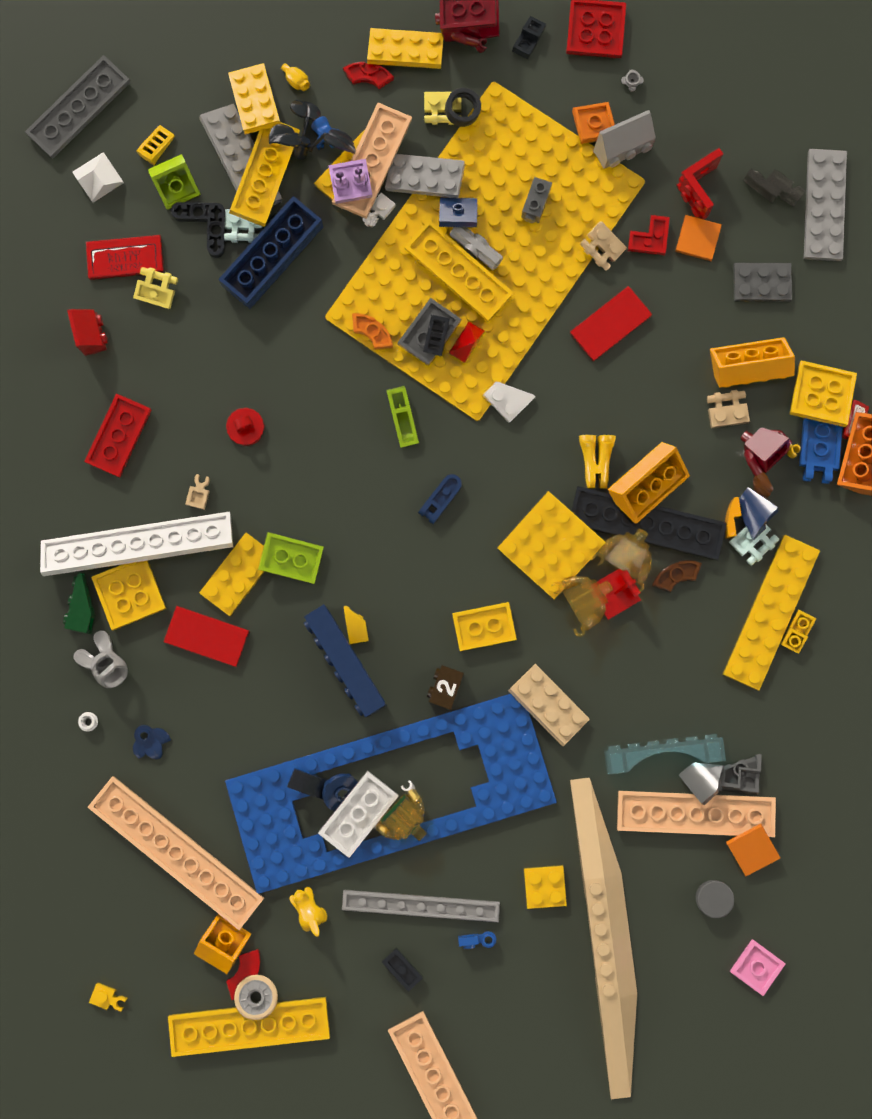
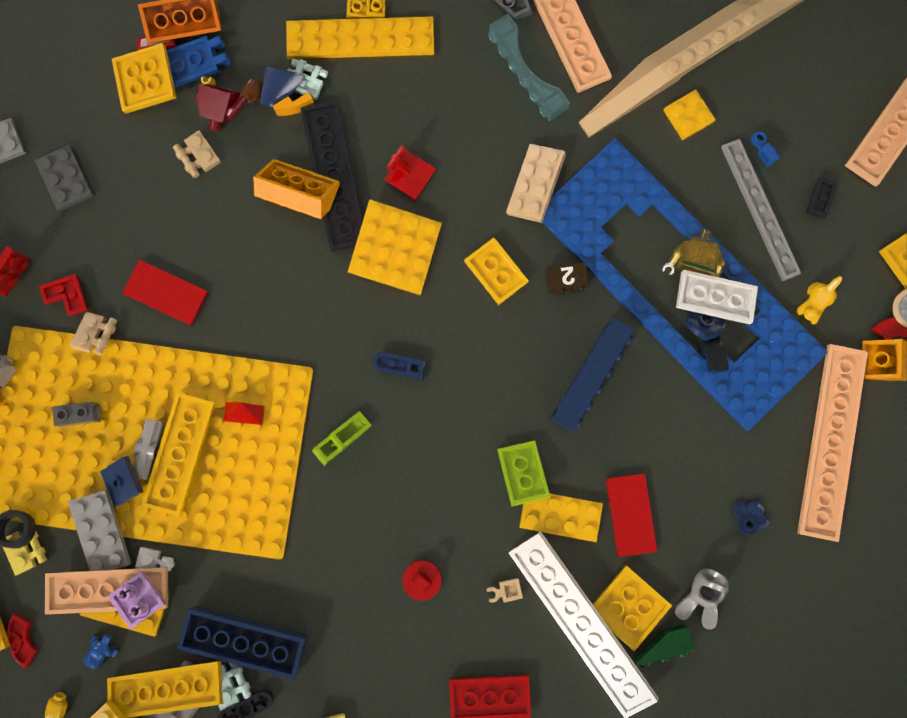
camera: 125 degrees left, 0 degrees up
white plate [78,712,98,732] -> none
black plant [269,100,356,160] -> none
yellow slope [344,606,369,644] -> none
orange tile [352,313,393,350] -> none
dark grey plate [398,298,461,366] -> none
black slope [423,314,450,356] -> none
white wing [483,382,535,422] -> none
clear yellow torso [551,576,613,637] -> none
yellow piece [579,435,616,489] -> none
clear yellow torso [591,529,652,592] -> none
reddish brown tile [652,561,702,592] -> none
orange tile [675,215,722,261] -> none
slope [679,763,725,805] -> none
light orange slope [710,337,795,388] -> none

